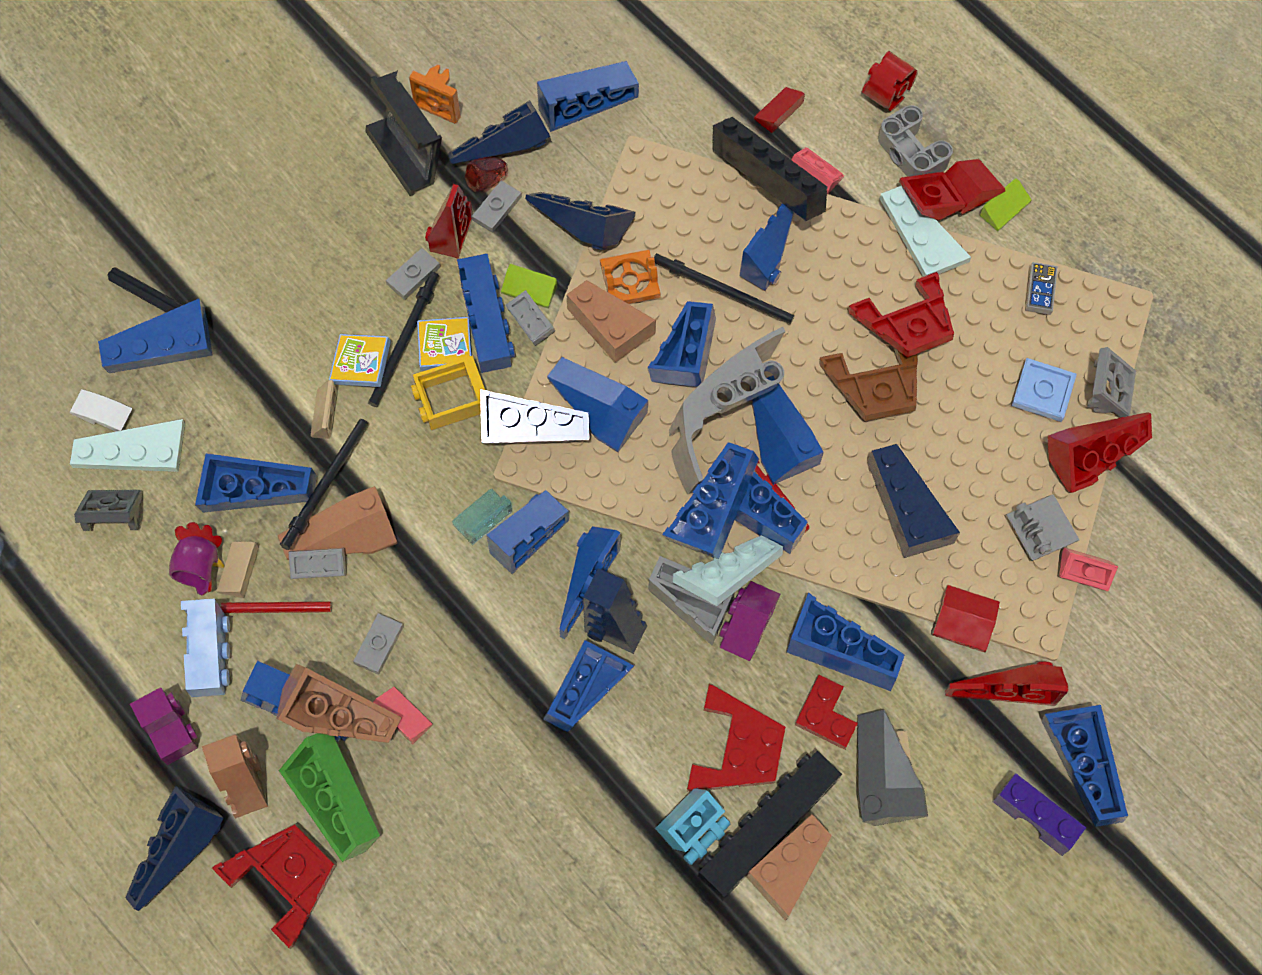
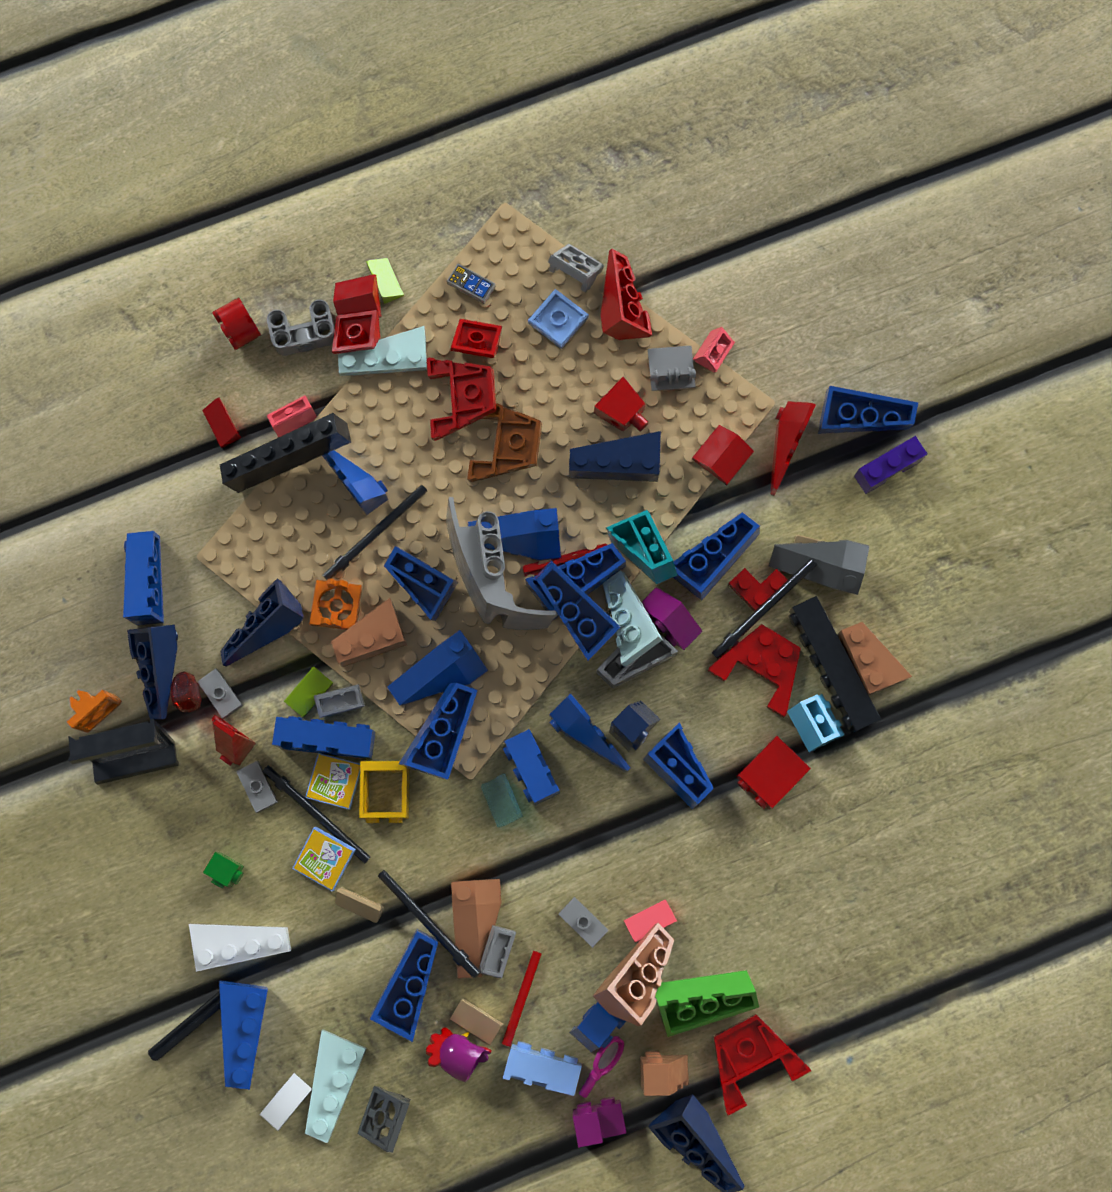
camera: 65 degrees left, 10 degrees up
none -> white wing [189,924,291,972]
none -> green brick [203,852,244,889]
none -> red slope [450,319,502,358]
none -> dark pink piece [579,1036,624,1098]
none -> red torso [594,377,649,432]
none -> teal wedge [606,510,677,584]
none -> black bar [711,558,817,659]
none -> red panel [736,736,811,810]

